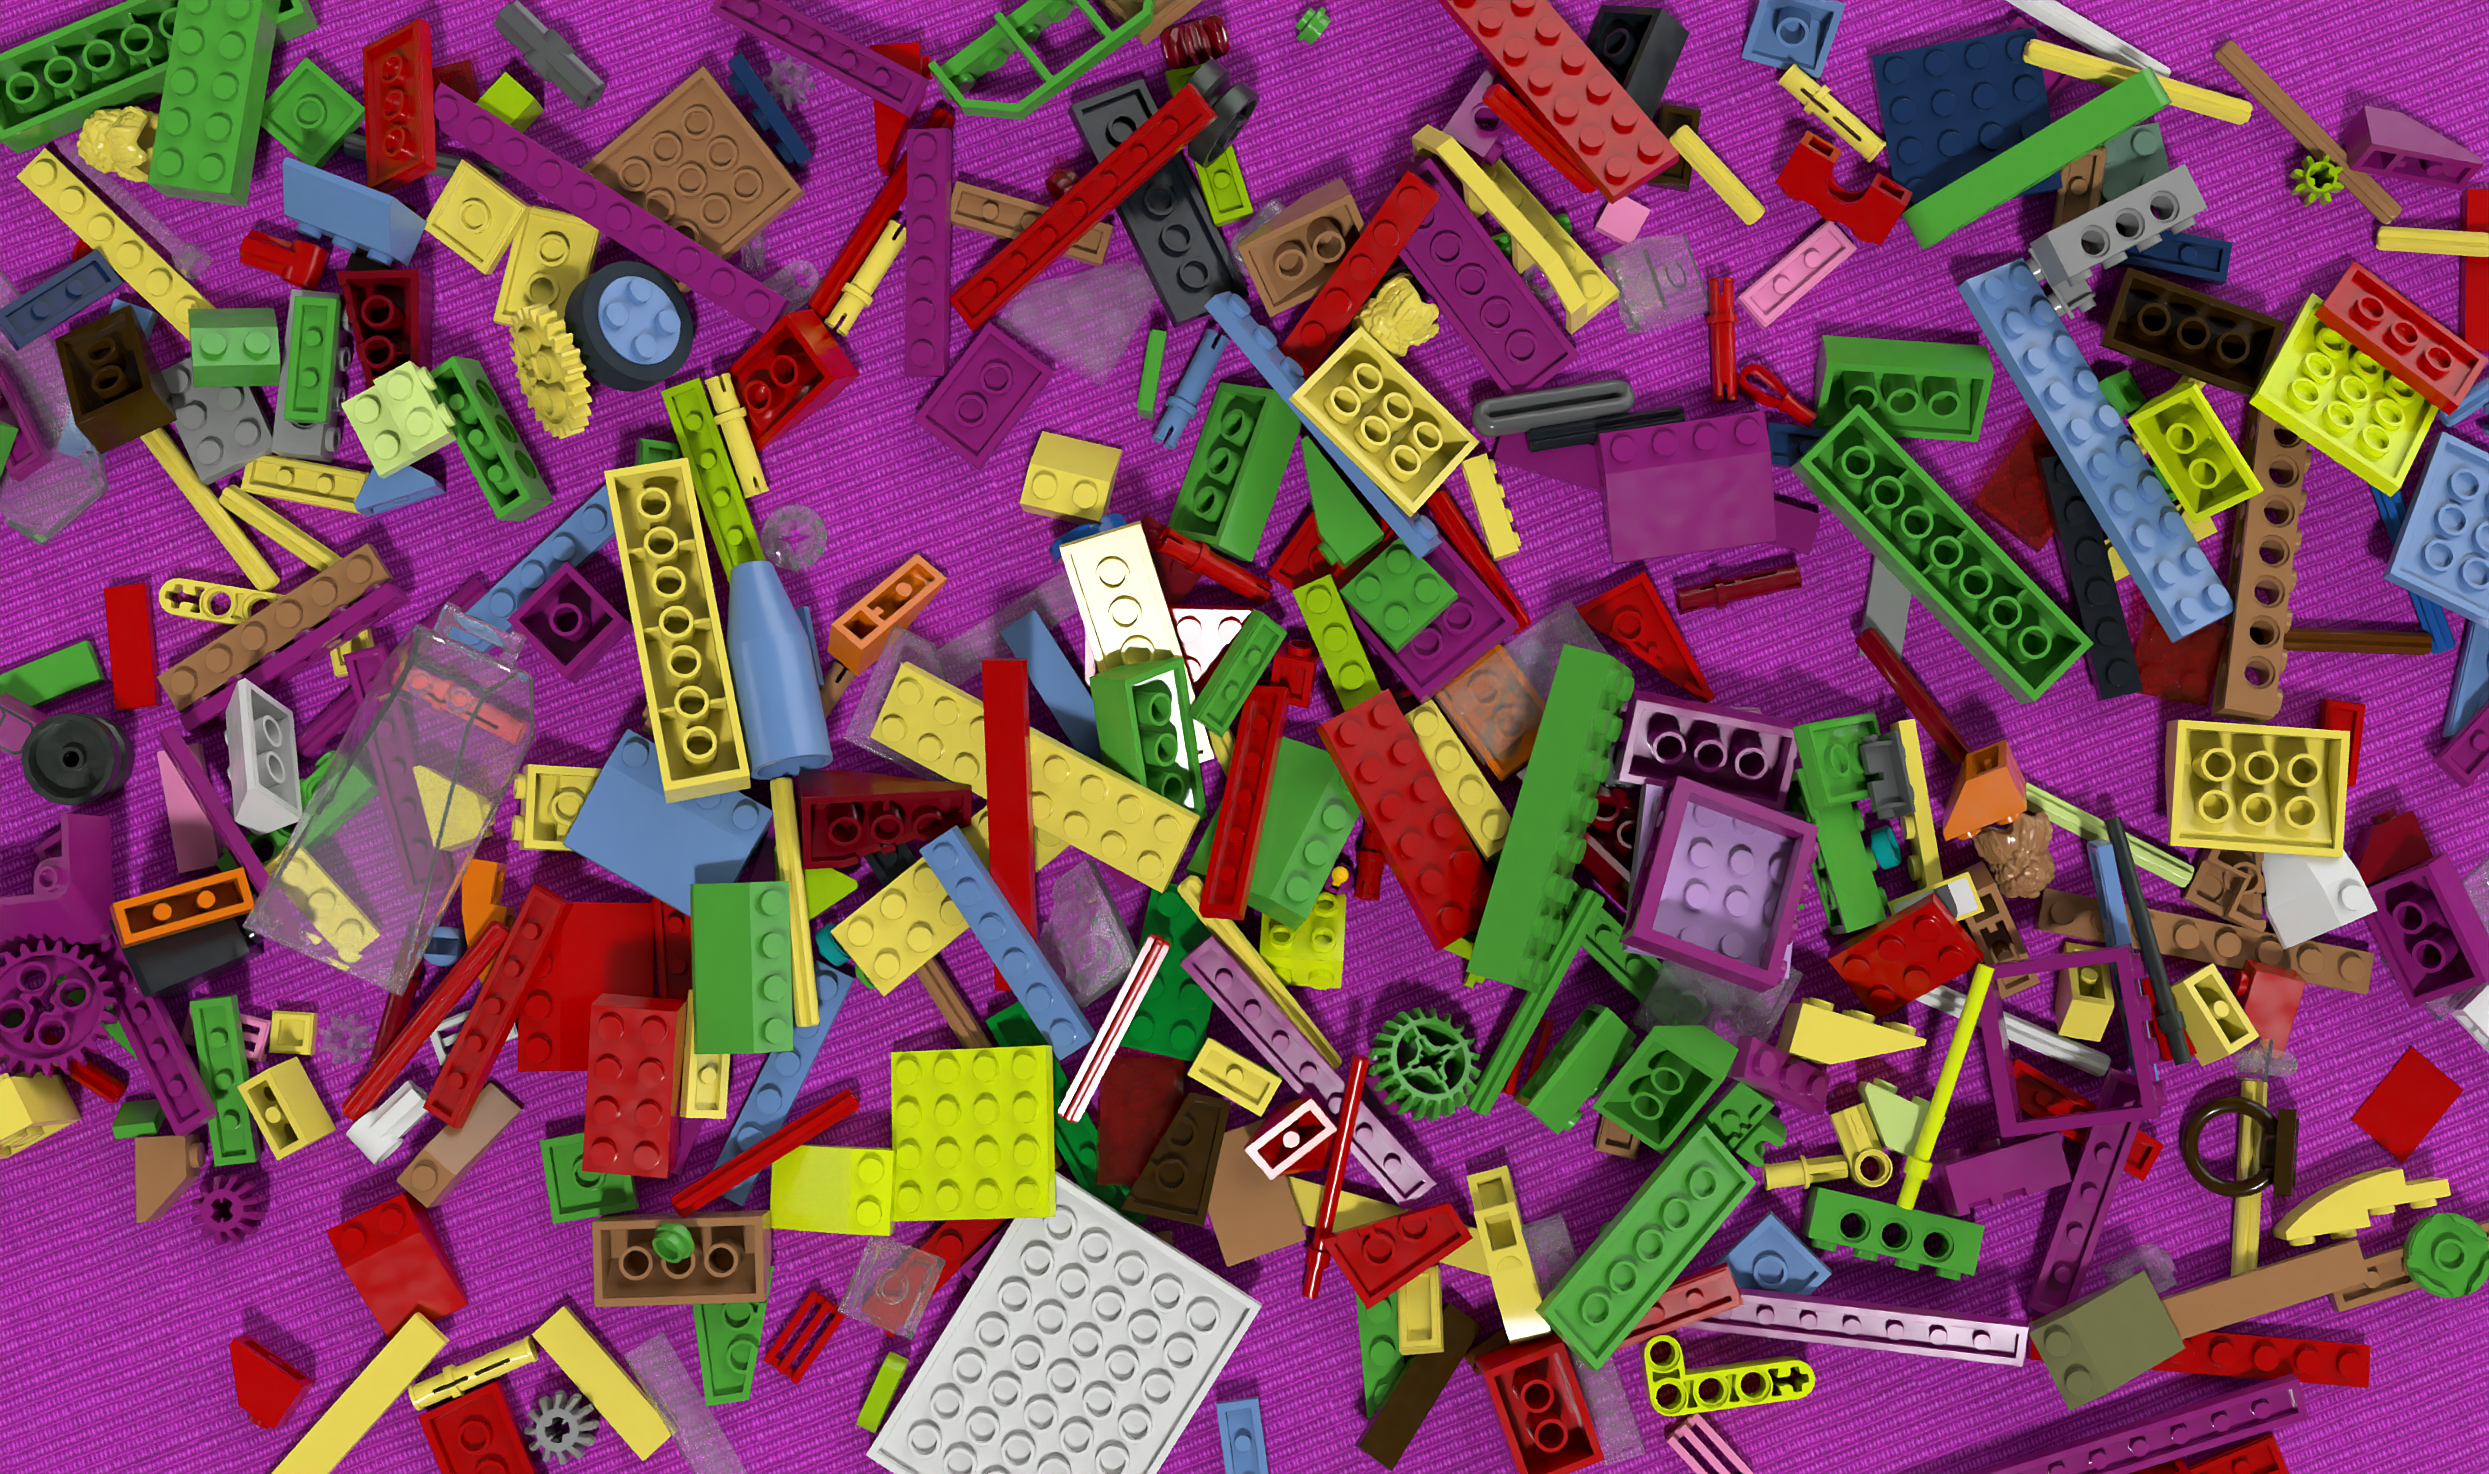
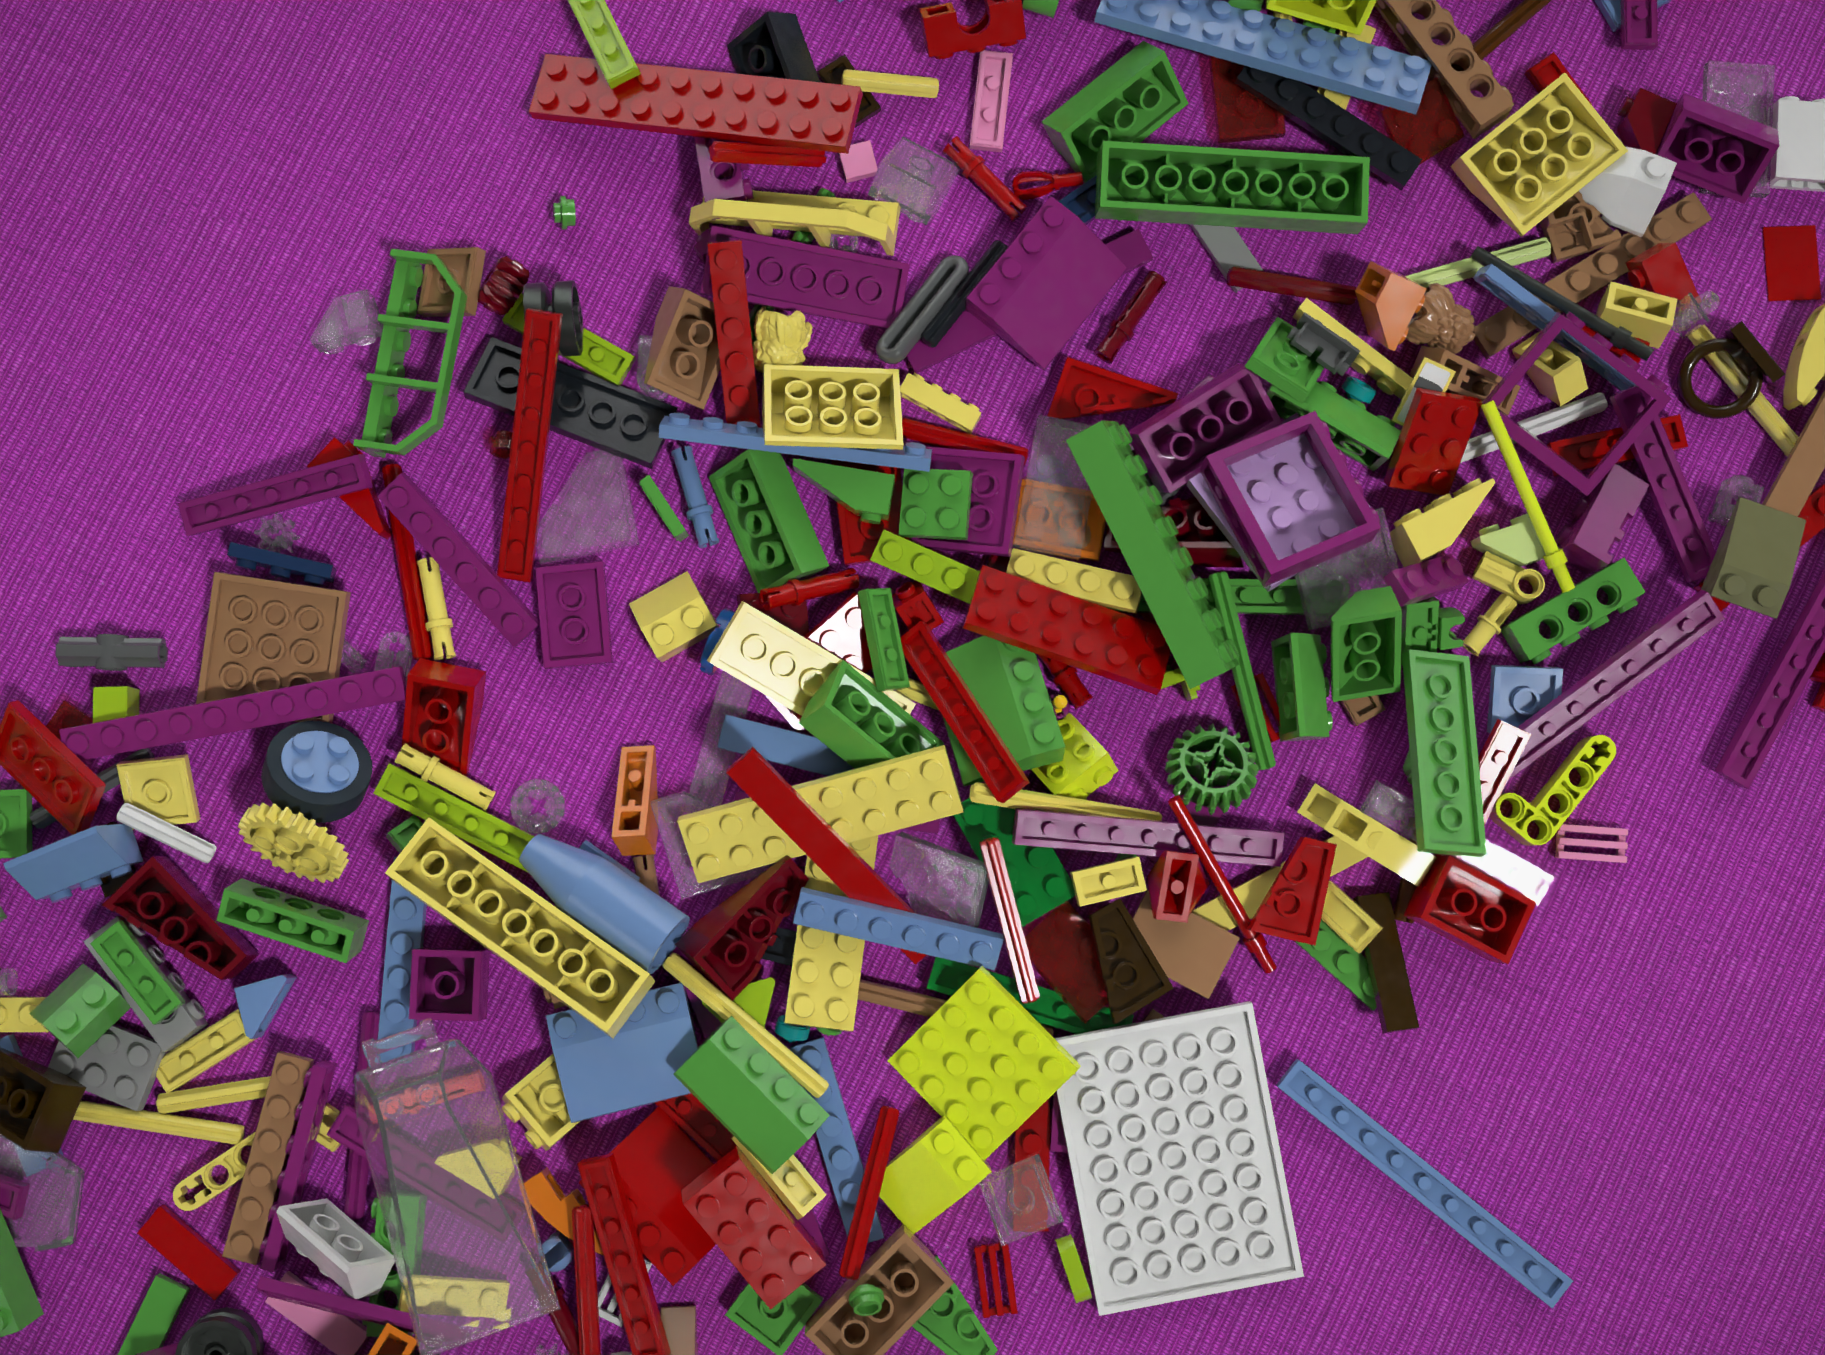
camera: 45 degrees left, 0 degrees up
red piece [239,230,330,291] -> none
yellowish green plate [341,361,457,479] -> none
light yellow tile [493,205,602,327] -> none
medium nougat plate [951,181,1114,268] -> none
none -> white axle [116,803,217,863]

